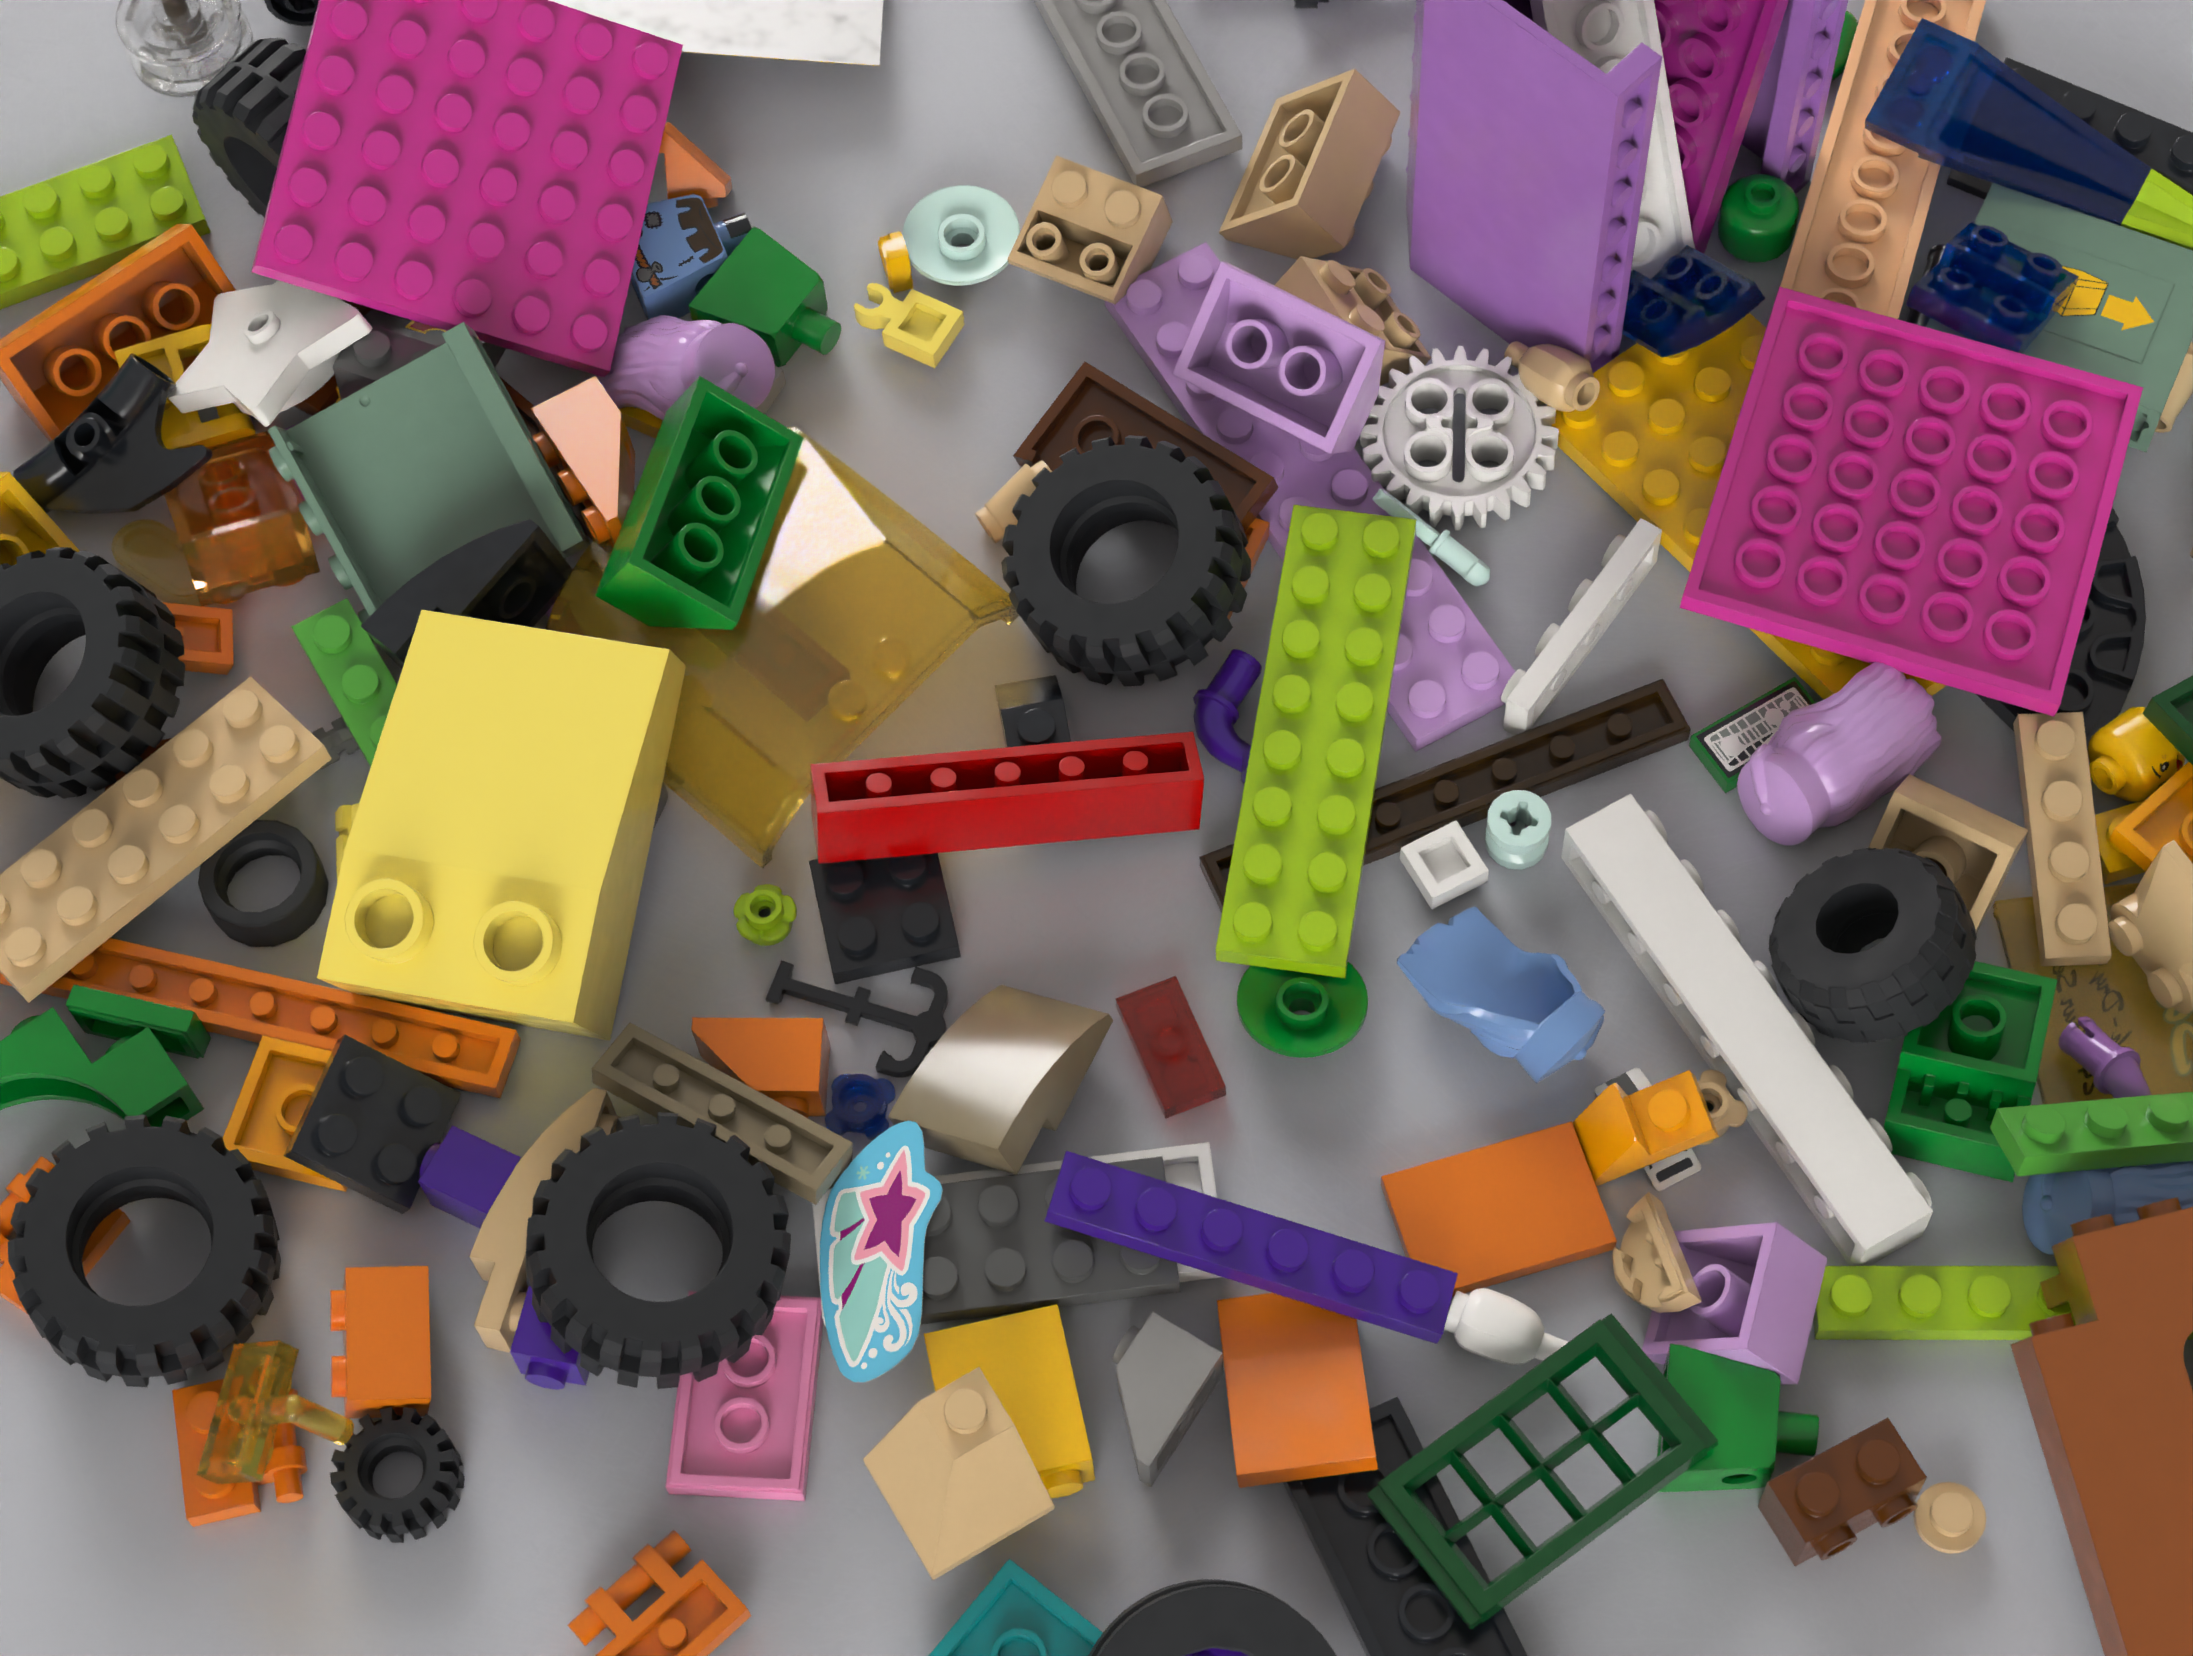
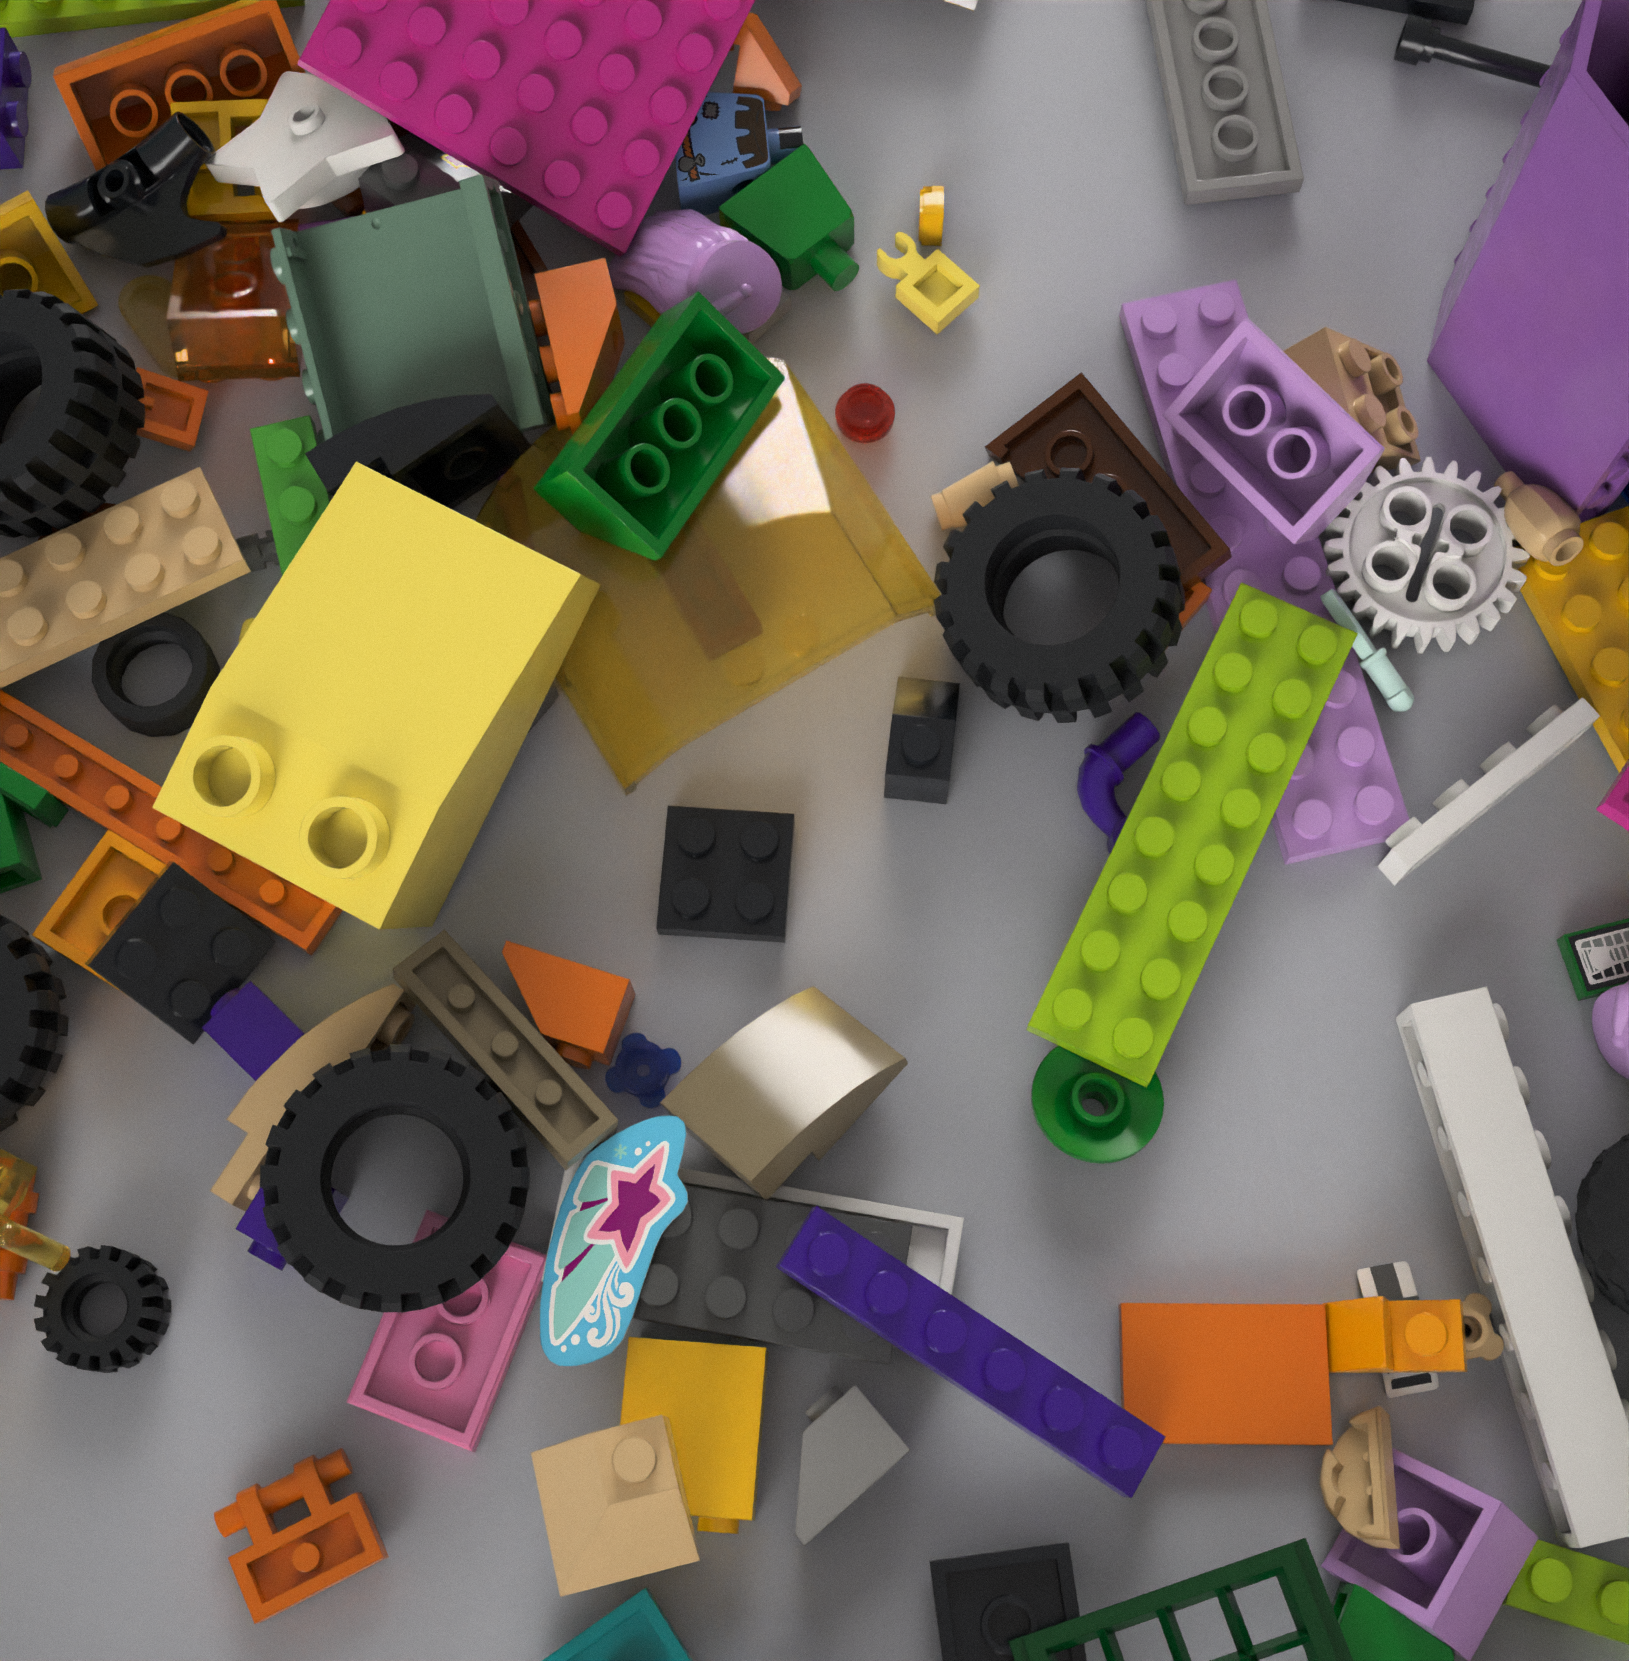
camera: 15 degrees right, 10 degrees up
orange brick [330,1266,431,1419] -> none
lime plate [733,884,797,946] -> none
black piece [765,960,948,1078] -> none
red brick [810,731,1204,864] -> none
light aqua dish [903,185,1020,286] -> none
tan slope [1007,155,1173,304] -> none
clear red plate [1115,976,1226,1119] -> none
dark brown tile [1199,679,1691,913] -> none
orange tile [1217,1293,1378,1488] -> none
tan slope [1219,69,1401,260] -> none
medium blue hair [1397,906,1605,1083] -> none
white plate [1400,820,1489,909] -> none
white plant [1444,1288,1568,1365] -> none
light aqua wheel [1485,790,1551,870] -> none
none -> clear red plate [835,383,895,443]

